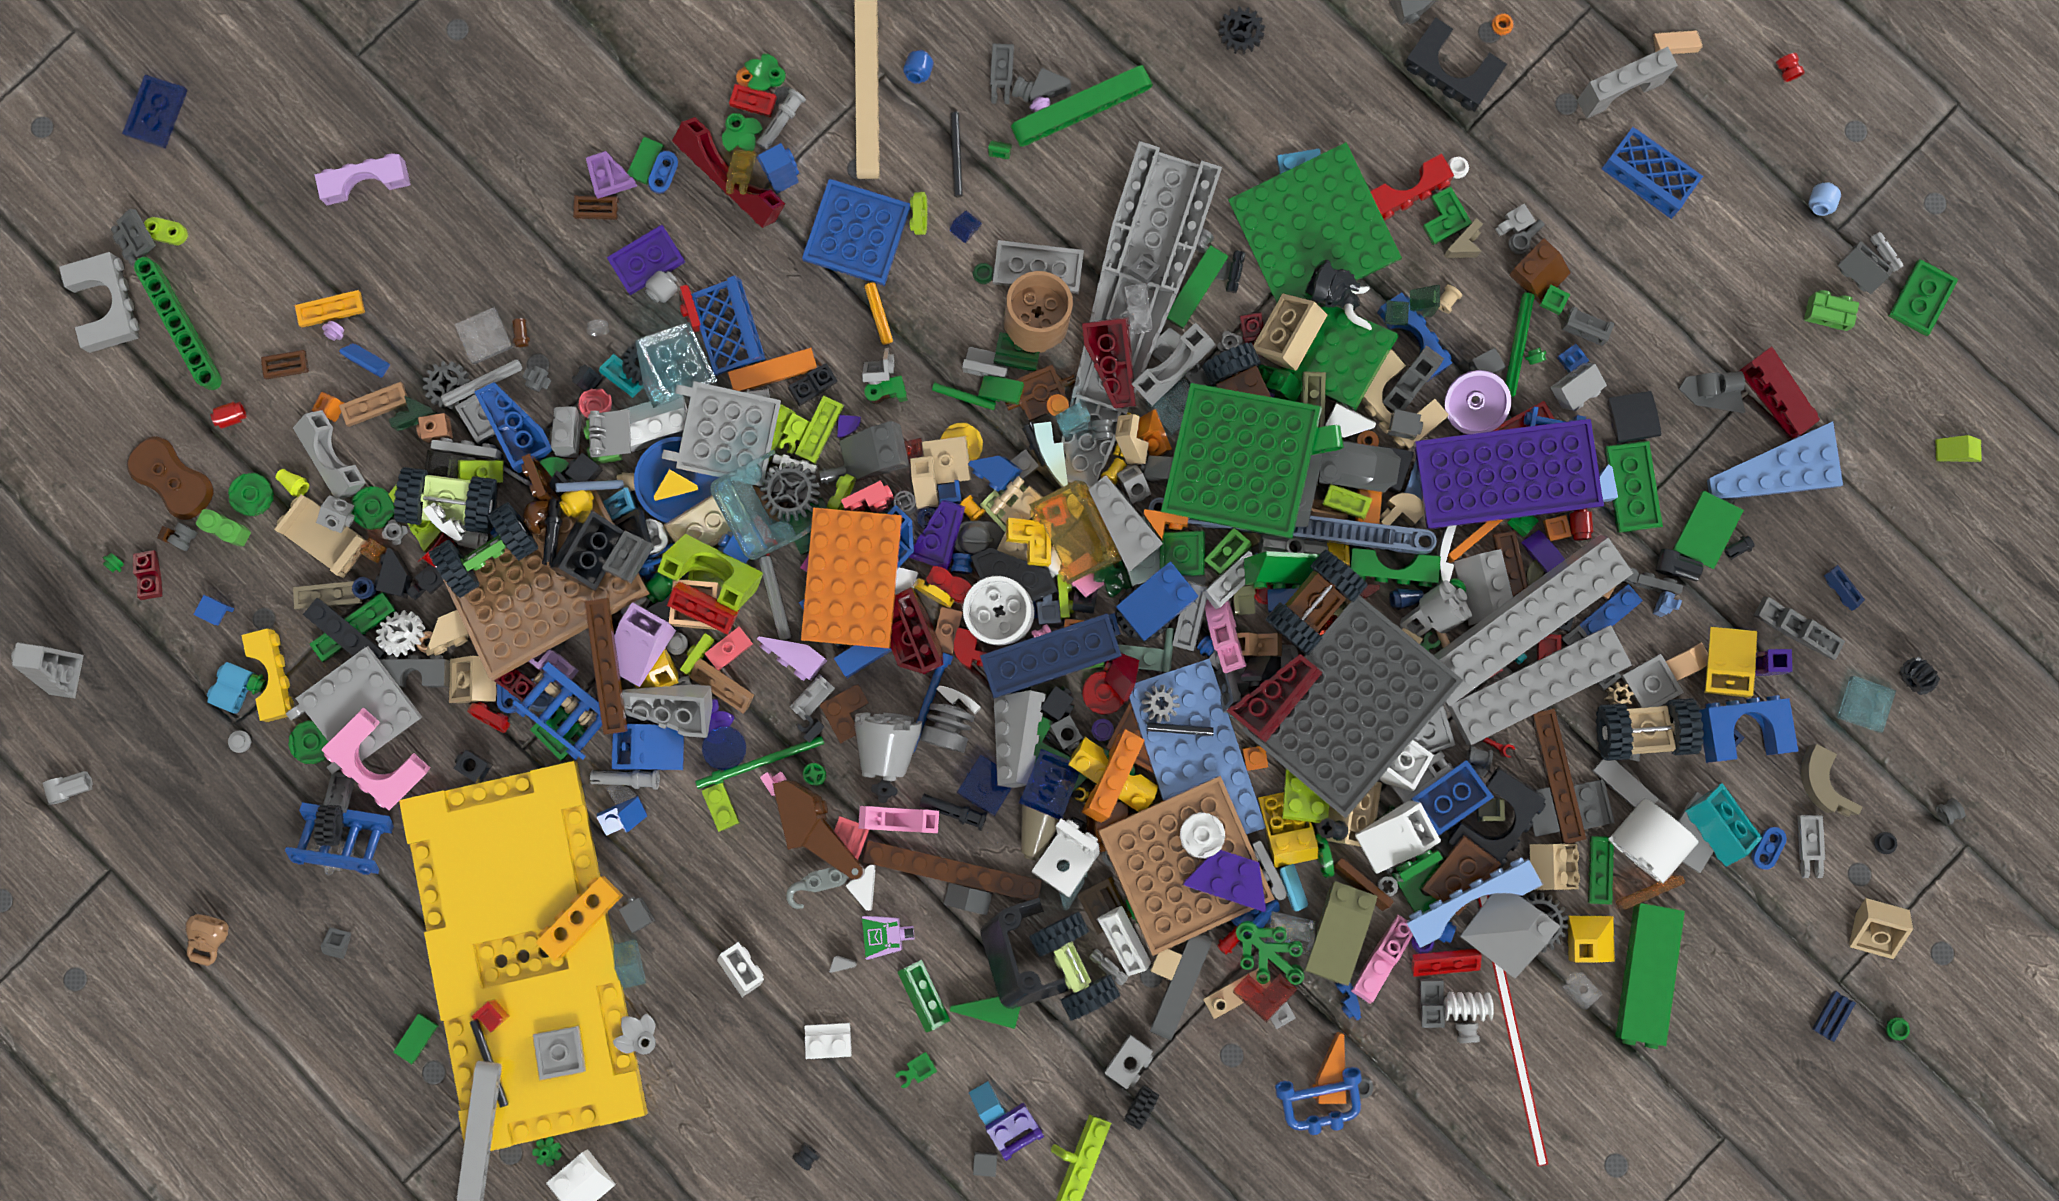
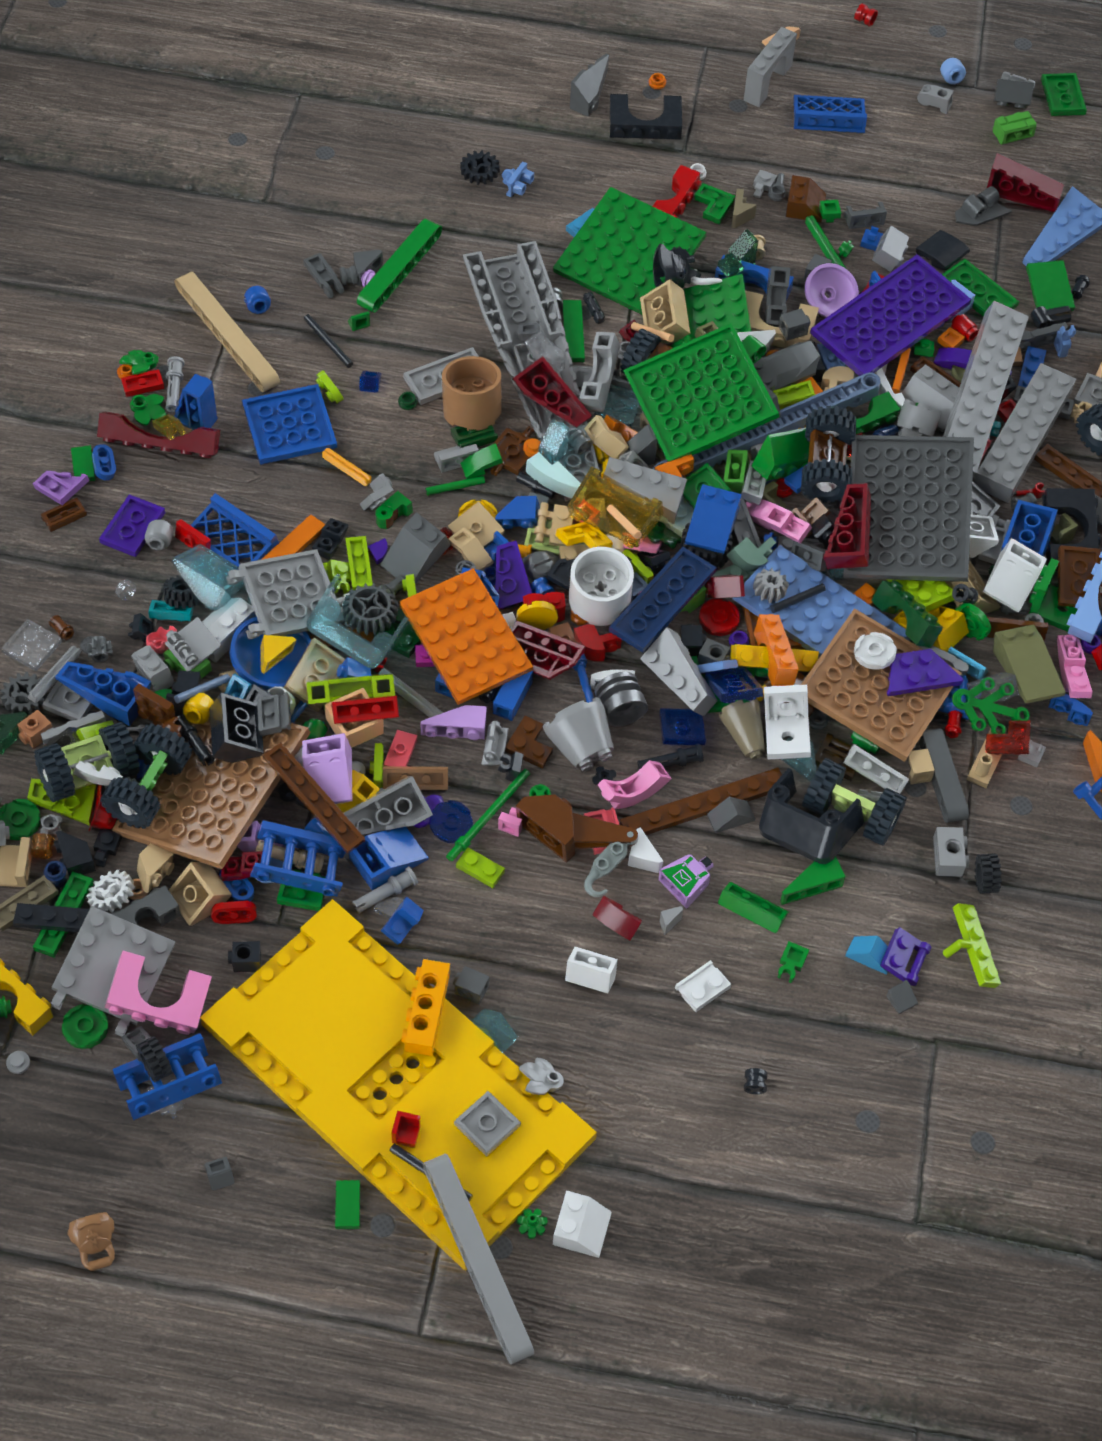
camera: 40 degrees left, 25 degrees down
coral plate [841,481,894,513] -> none
none -> medium blue hips [502,162,534,197]
none -> dark red slope [592,895,642,941]
none -> light nougat bar [607,505,642,539]
none -> light nougat bar [631,322,674,342]
none -> medium blue tile [697,659,738,673]
none -> sand green brick [726,537,776,571]
none -> dark green arch [871,580,944,648]
none -> light grey leg [917,84,954,114]

